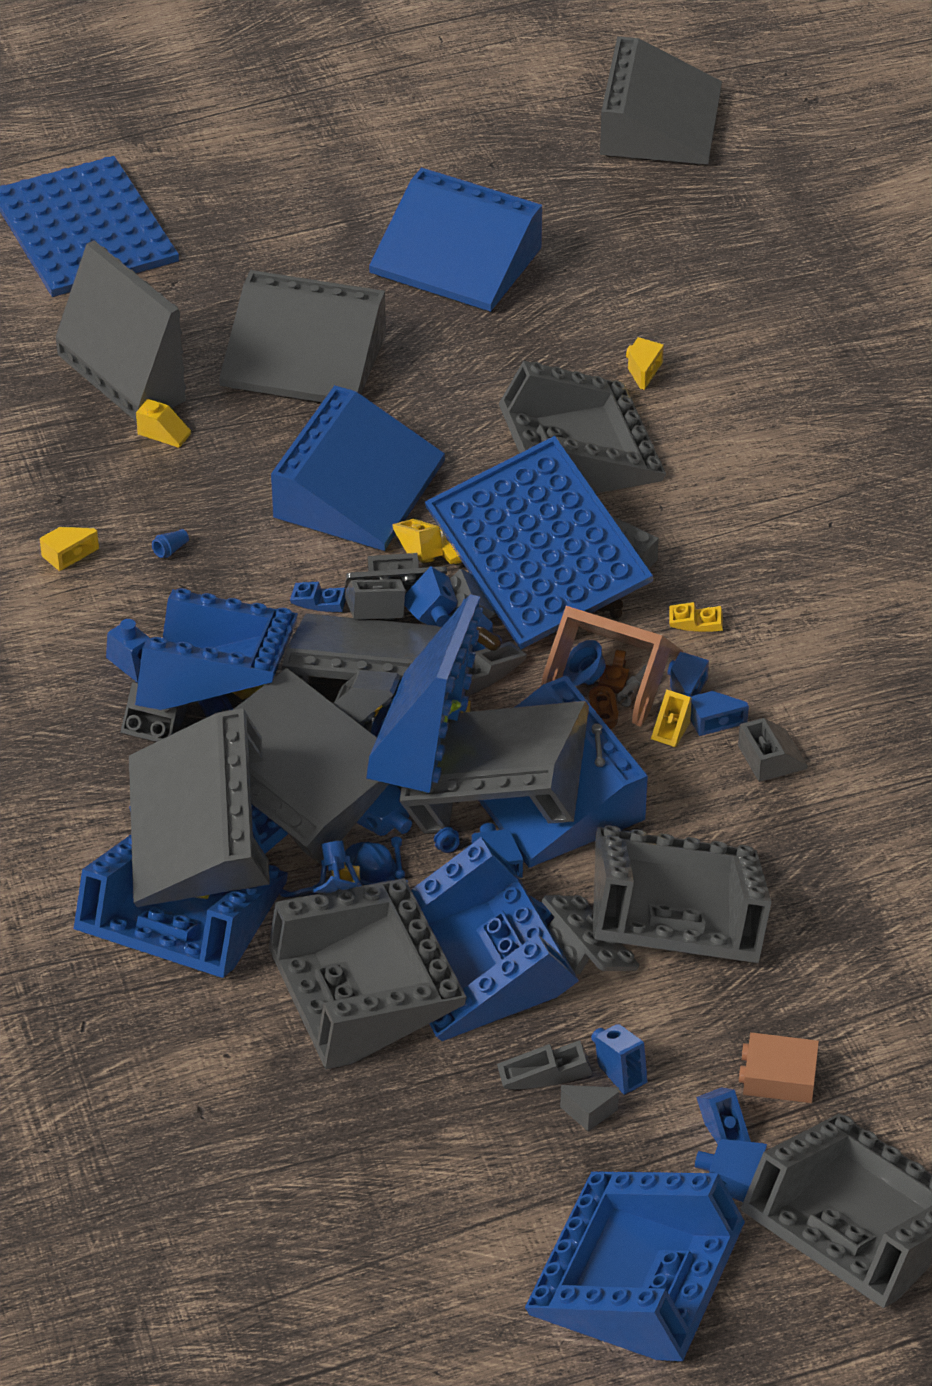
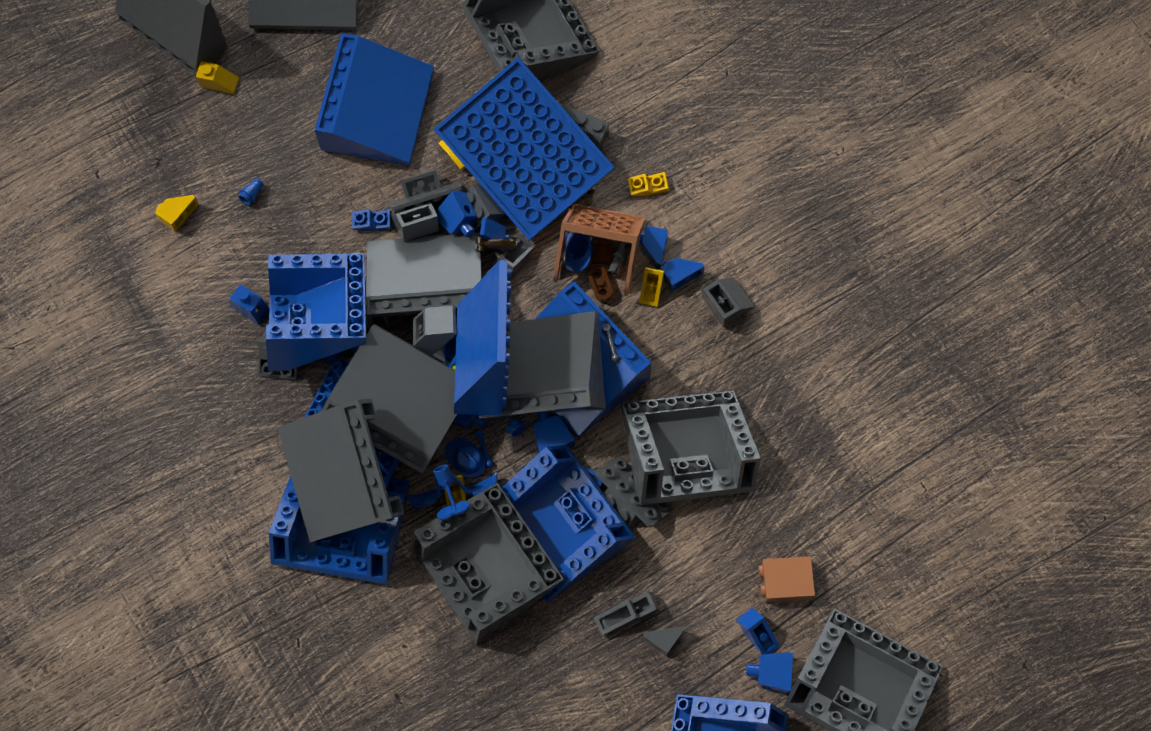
camera: 10 degrees left, 25 degrees up
yellow slope [392,519,443,563] -> none
blue torso [591,1024,648,1095] -> none

